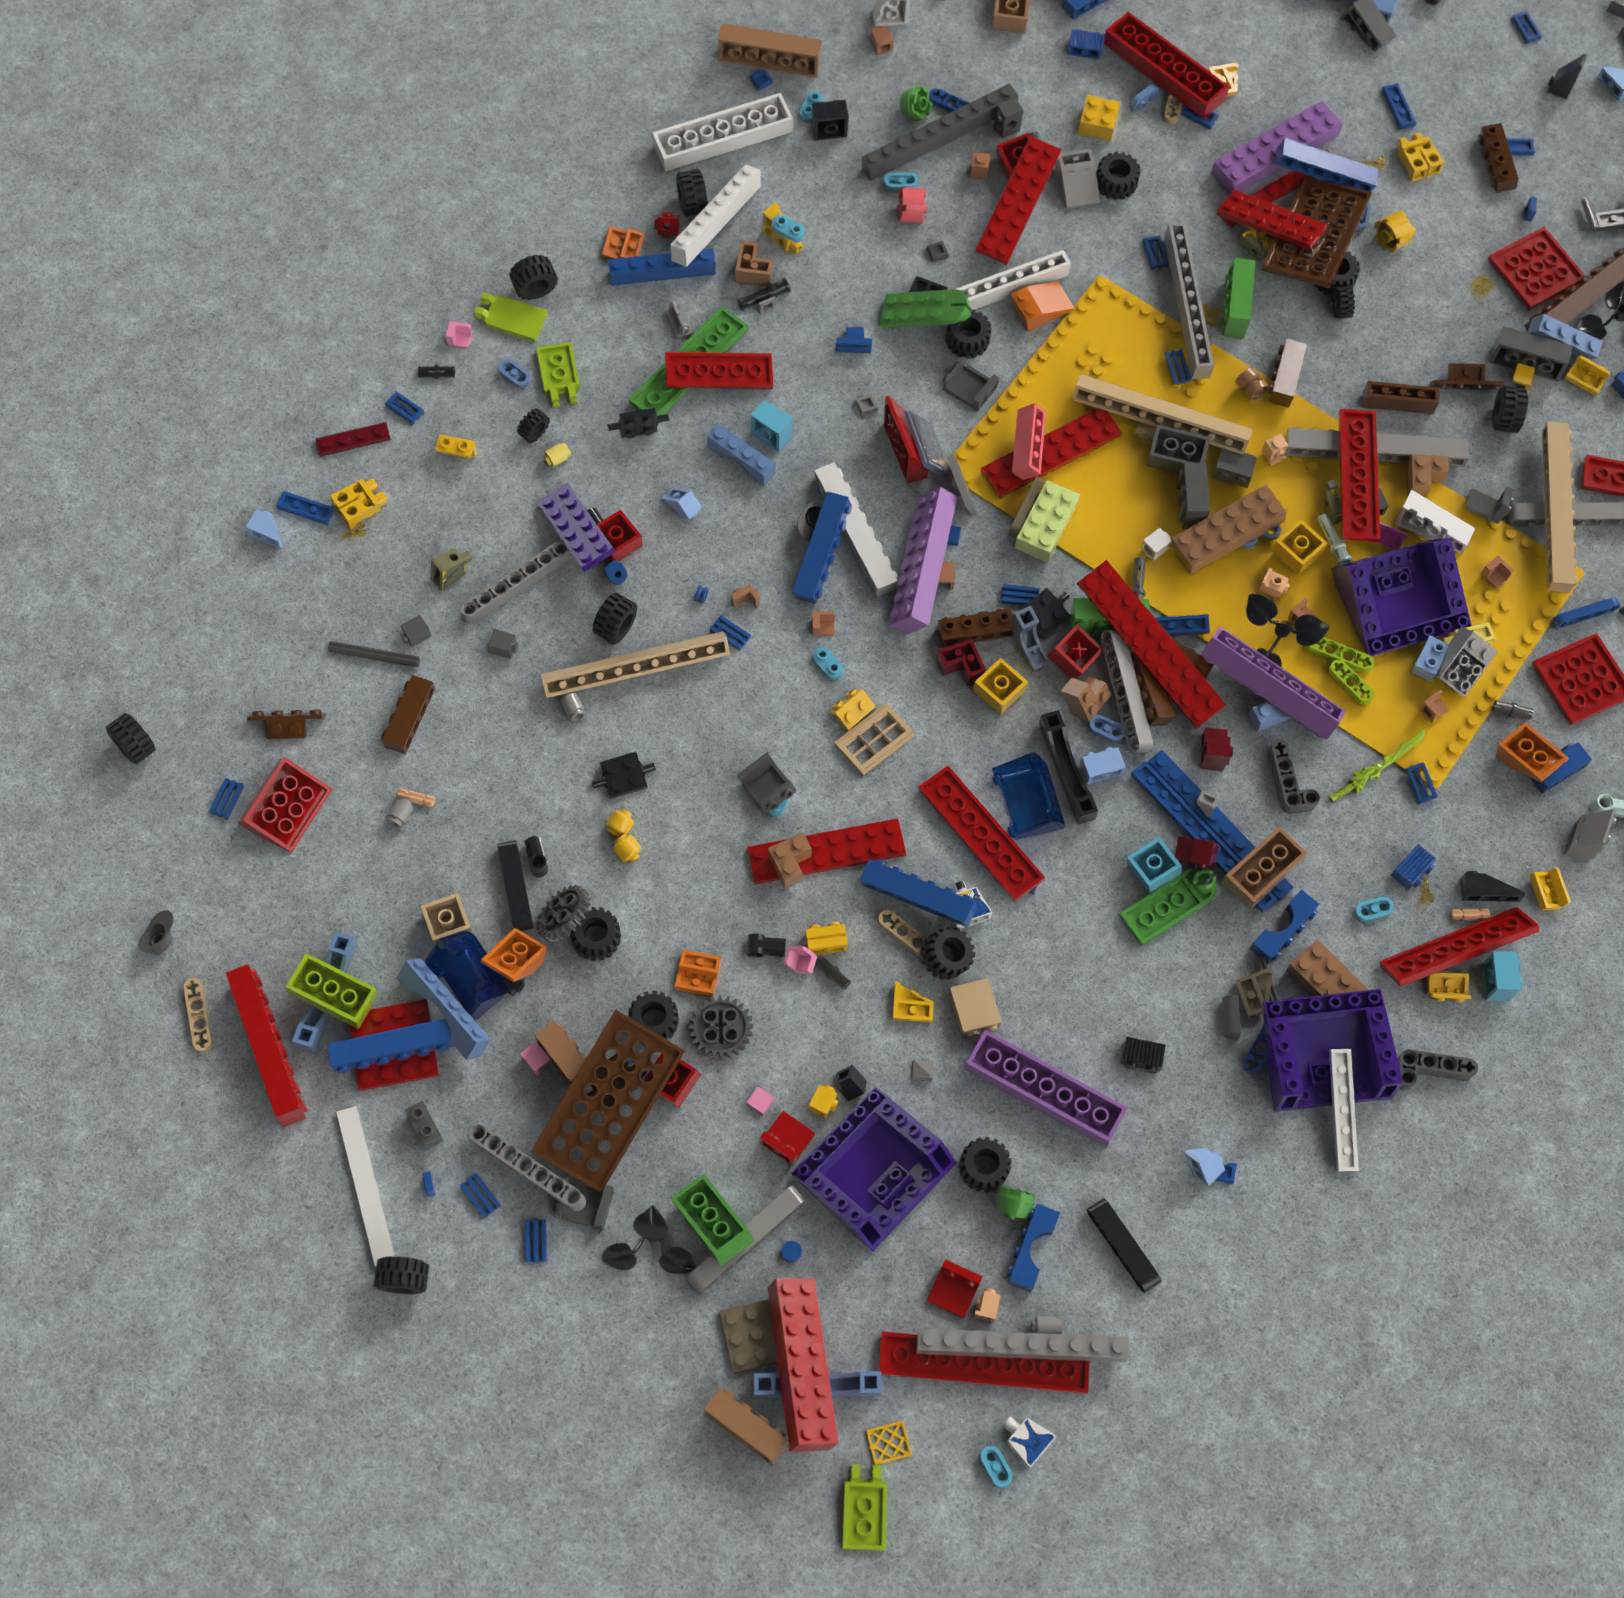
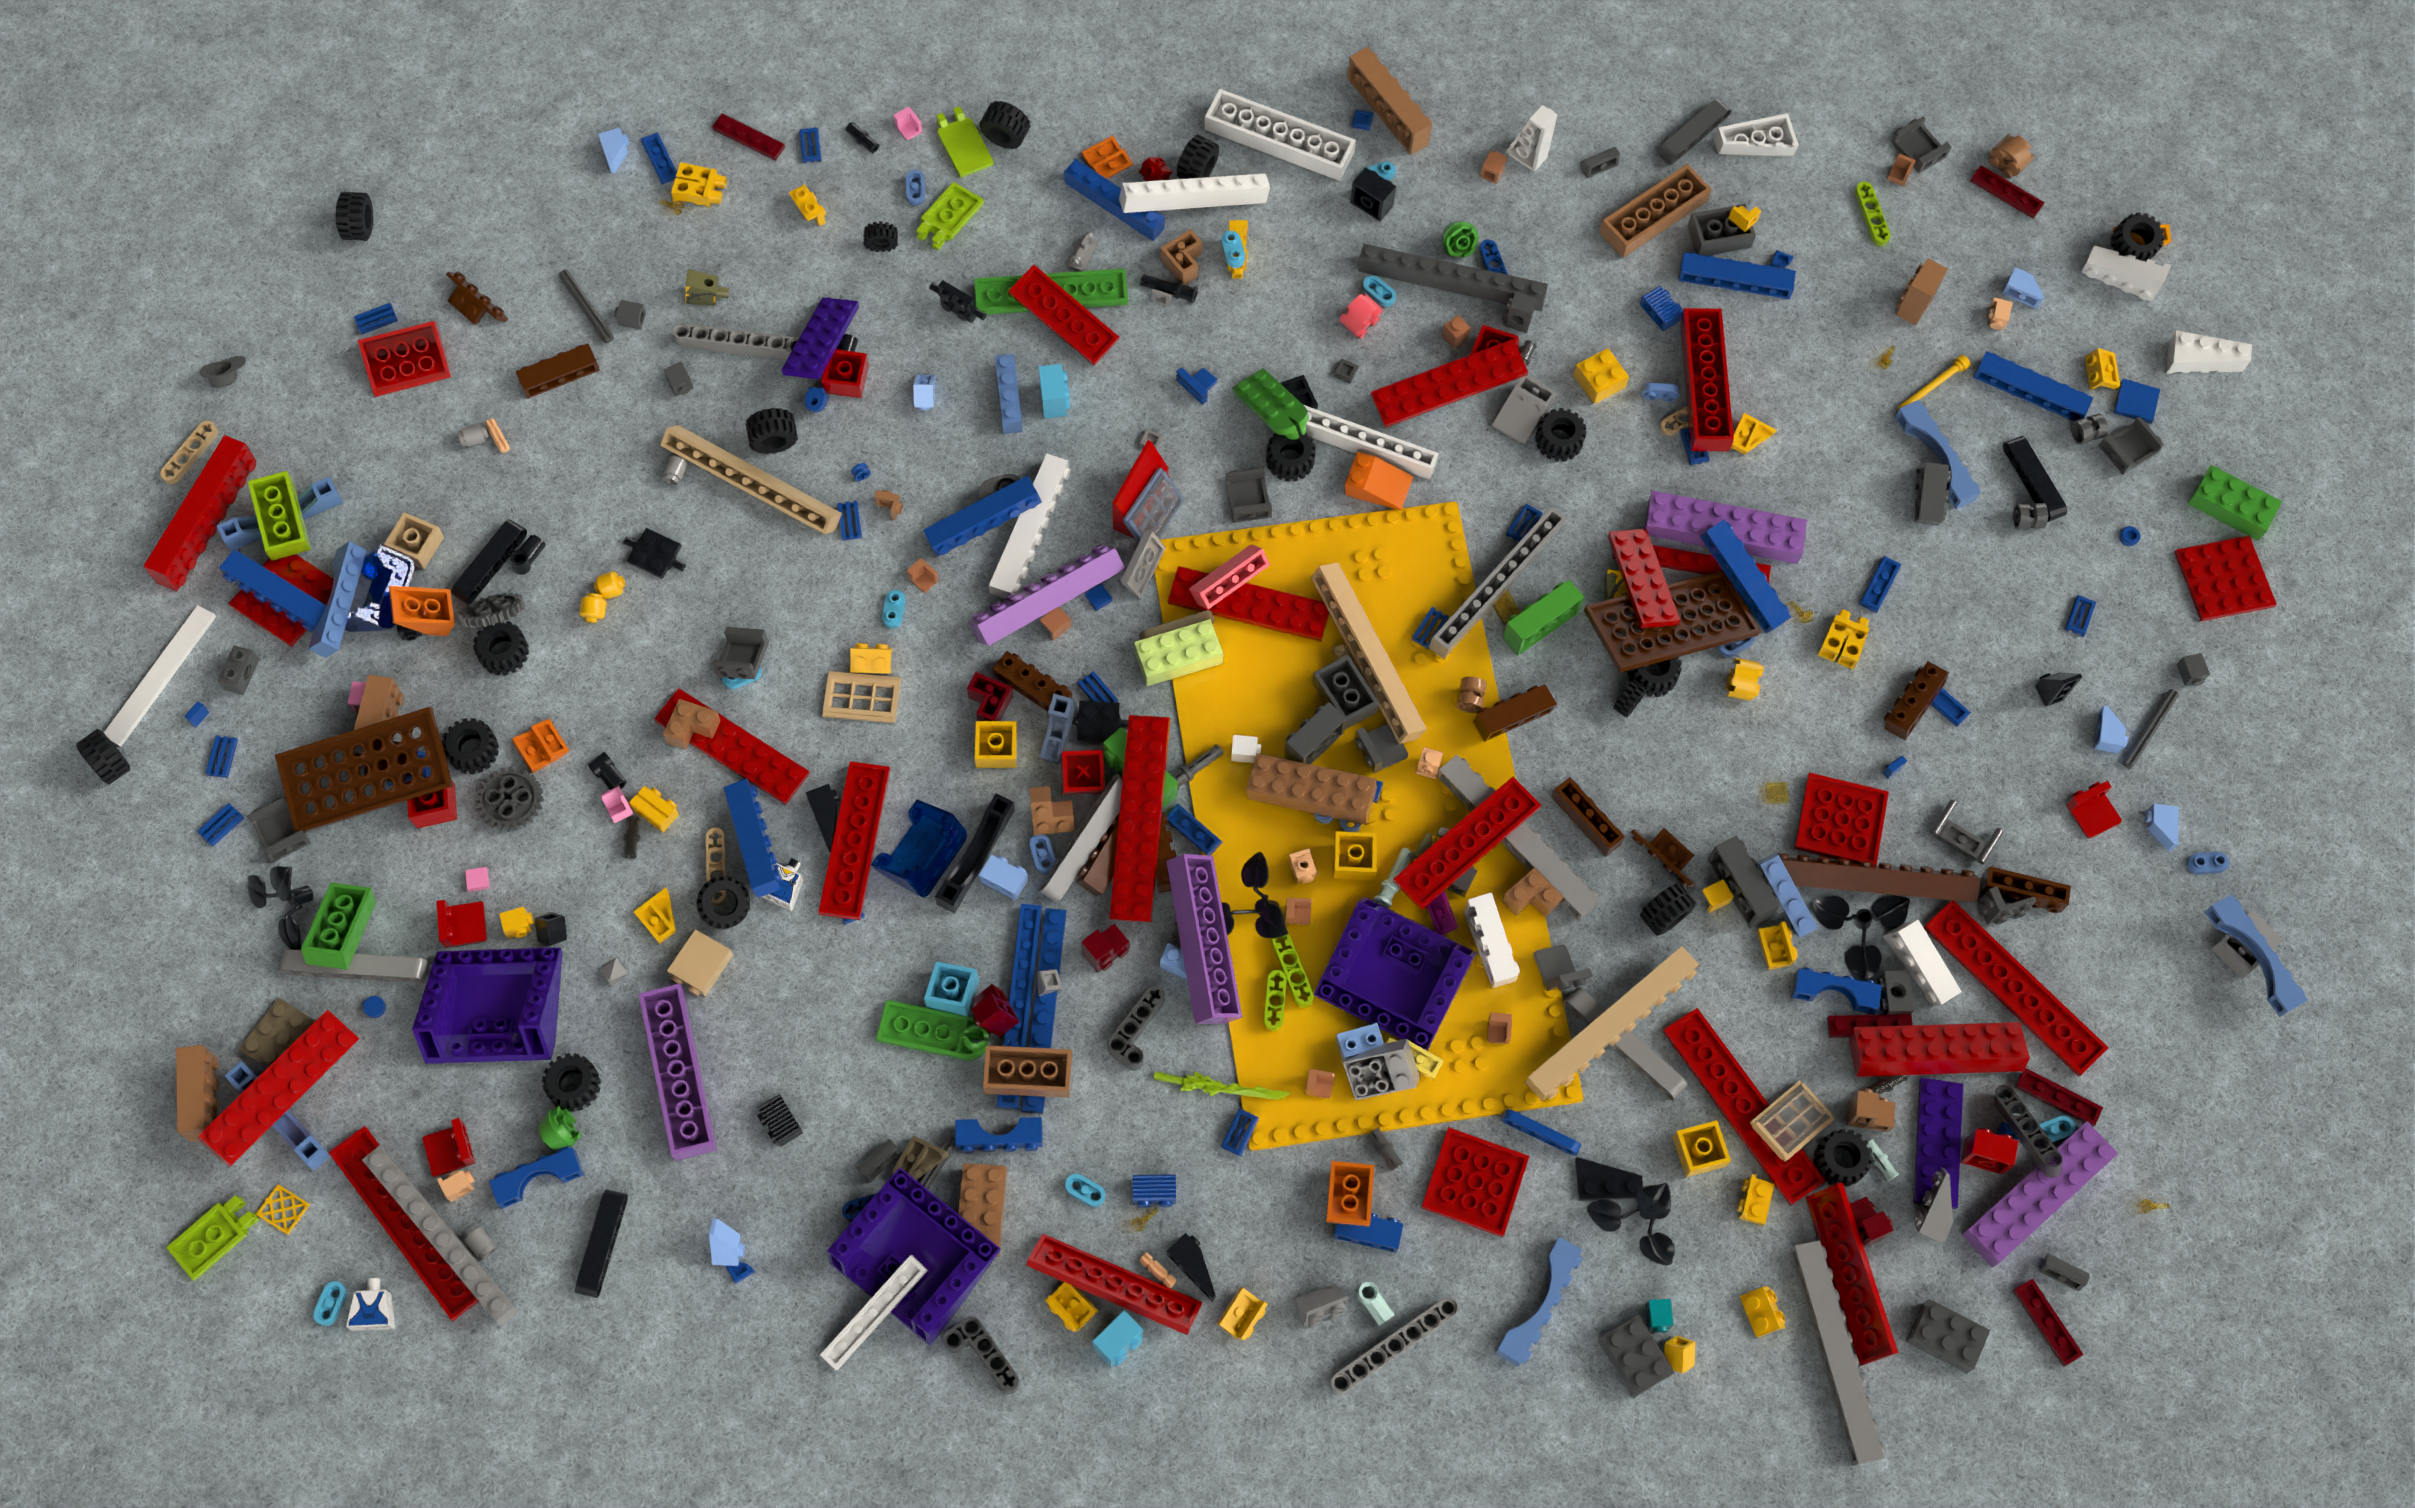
camera: 45 degrees right, 0 degrees up
light grey beam [469,1124,586,1211] -> none
light yellow brick [543,443,571,468] -> none
none -> black slope [806,784,839,852]

